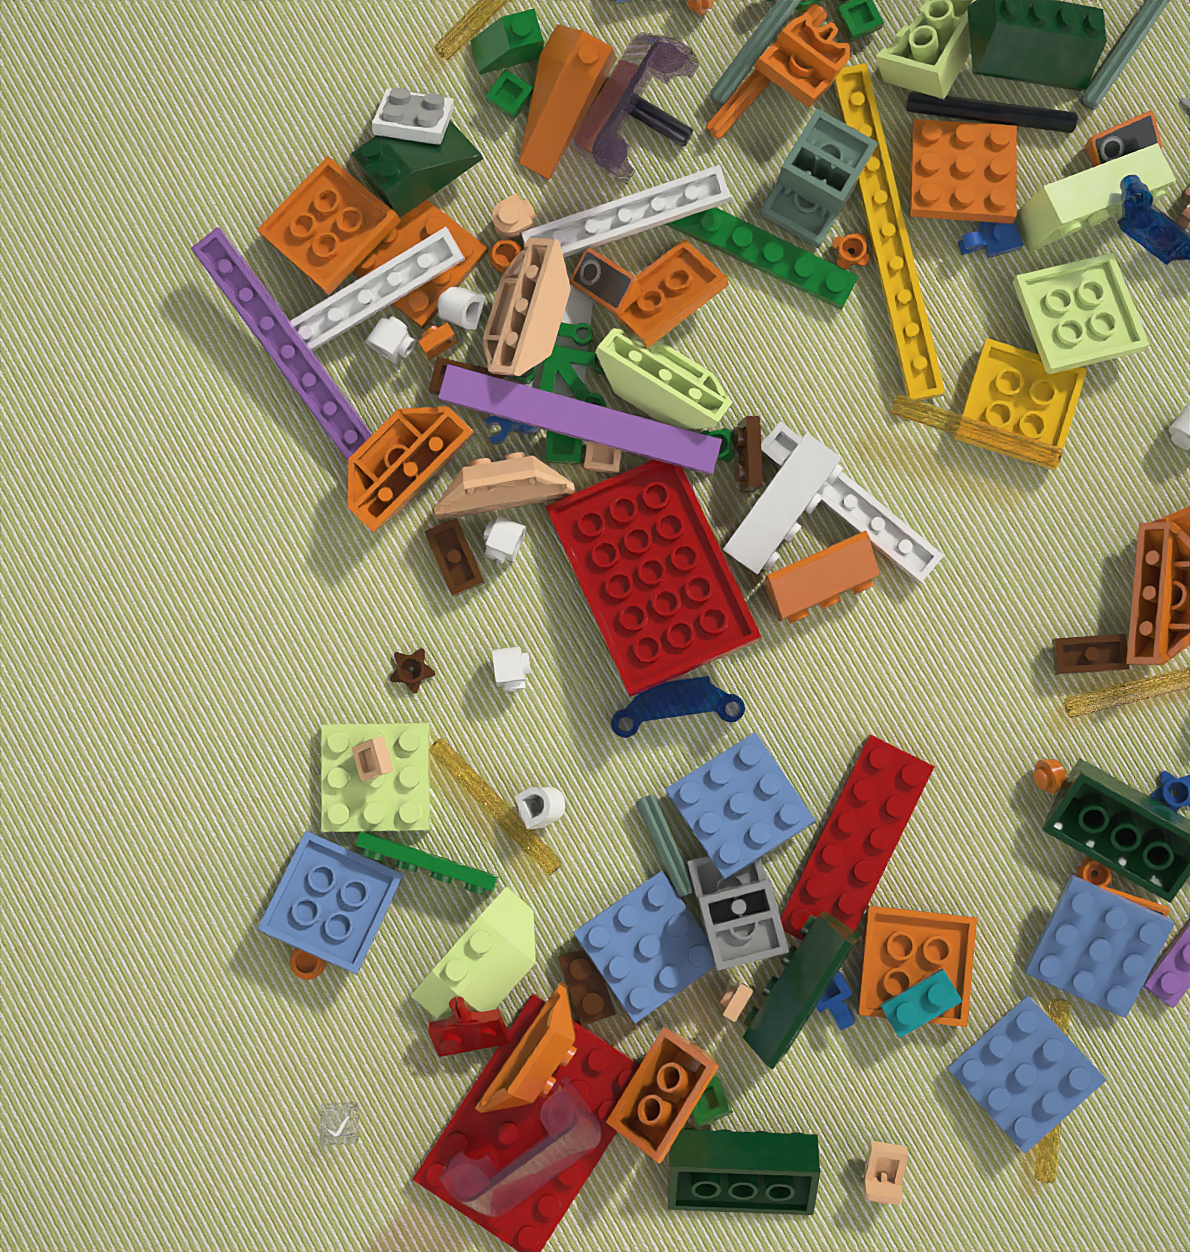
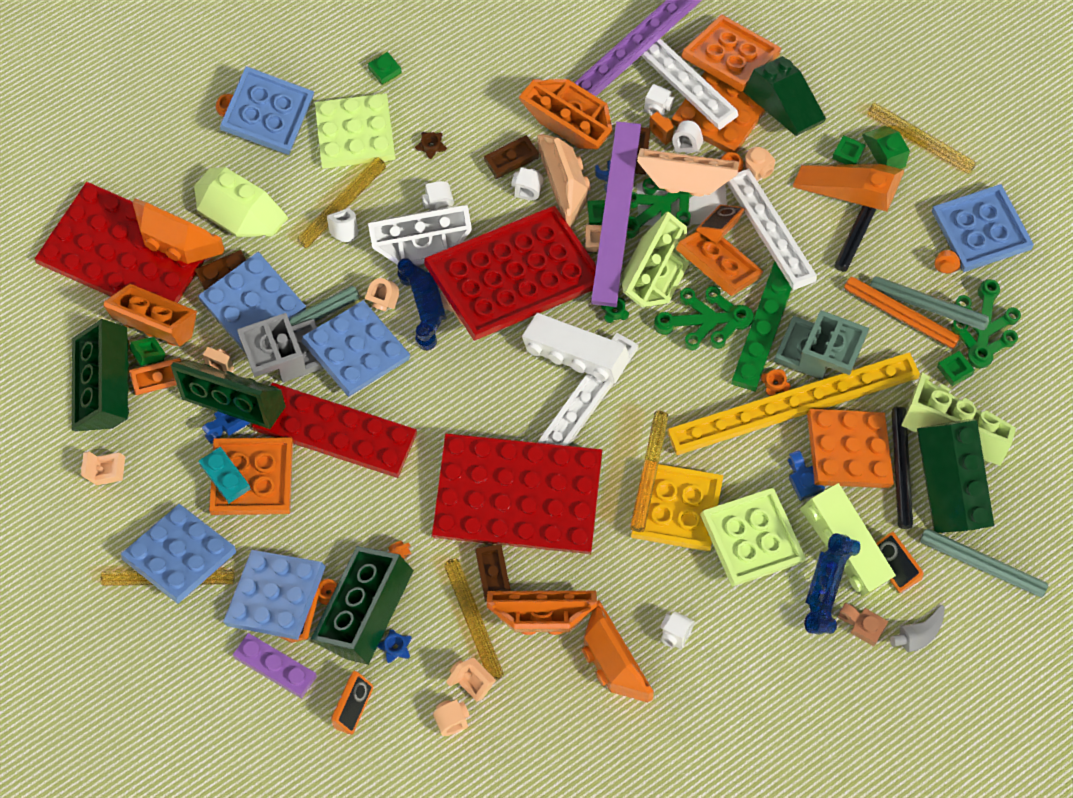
camera: 80 degrees right, 20 degrees down
clear slope [319,1102,359,1145] -> none
light nougat plate [351,736,393,782] -> none
green plate [355,831,499,895] -> none
piece [372,88,454,145] -> none
red plate [428,996,509,1057] -> none
clear pink windscreen [439,1075,601,1218] -> none
windscreen [574,32,700,185] -> none
reddish brown plate [733,416,763,492] -> none
orange plate [754,13,850,108] -> none
orange slope [761,530,879,624] -> none
none -> orange slope [129,357,181,395]
none -> light nougat plate [365,278,399,311]
none -> green plate [368,52,402,85]
none -> white wedge [368,205,472,268]
none -> red plate [432,433,603,554]
none -> green plant [654,286,754,350]

